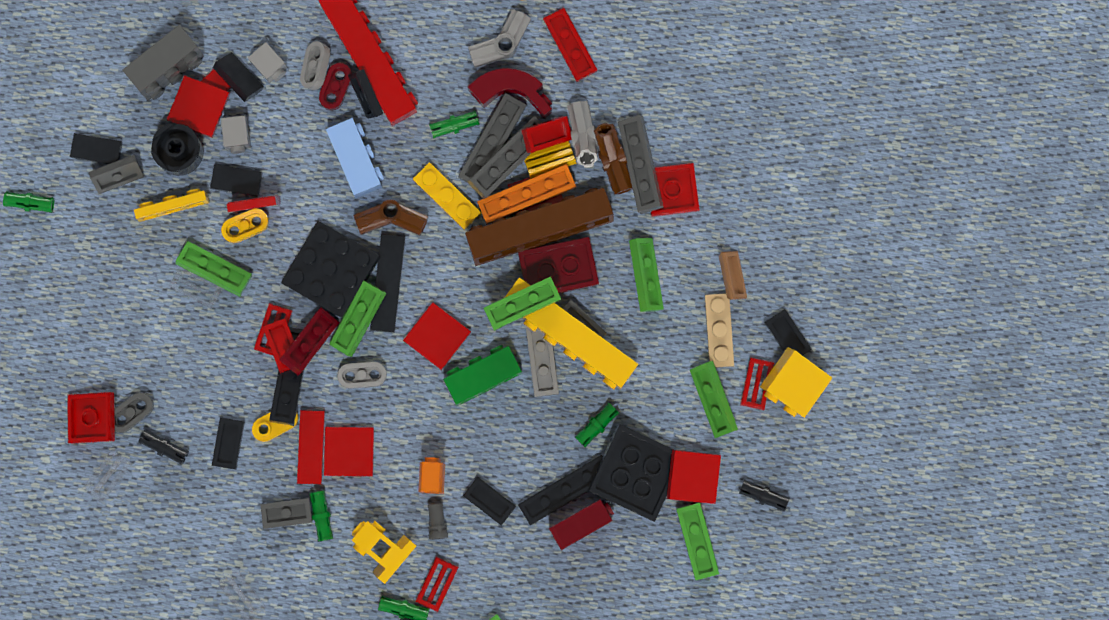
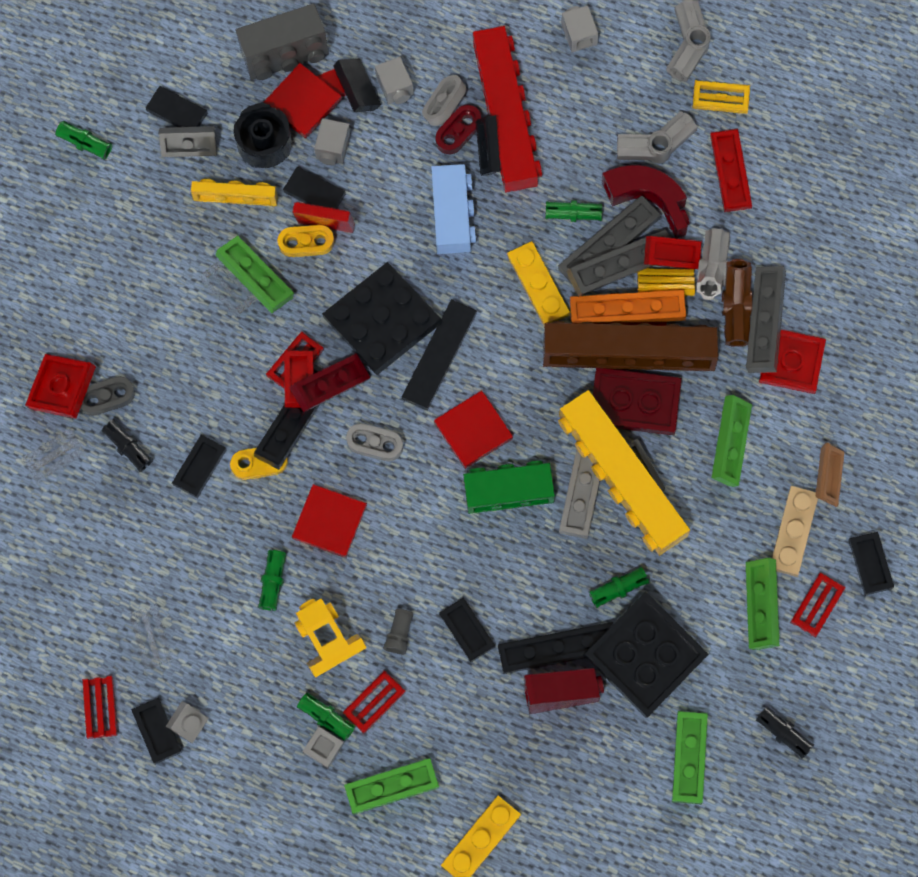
camera: 20 degrees right, 10 degrees down
dark grey plate [260,498,313,529] -> none
red tile [297,410,325,485] -> none
bright green plate [329,280,386,357] -> none
reddish brown piece [353,199,429,236] -> none
orange brick [418,457,445,494] -> none
bright green plate [484,277,561,331] -> none
red tile [667,450,721,504] -> none
yellow brick [760,347,832,418] -> none

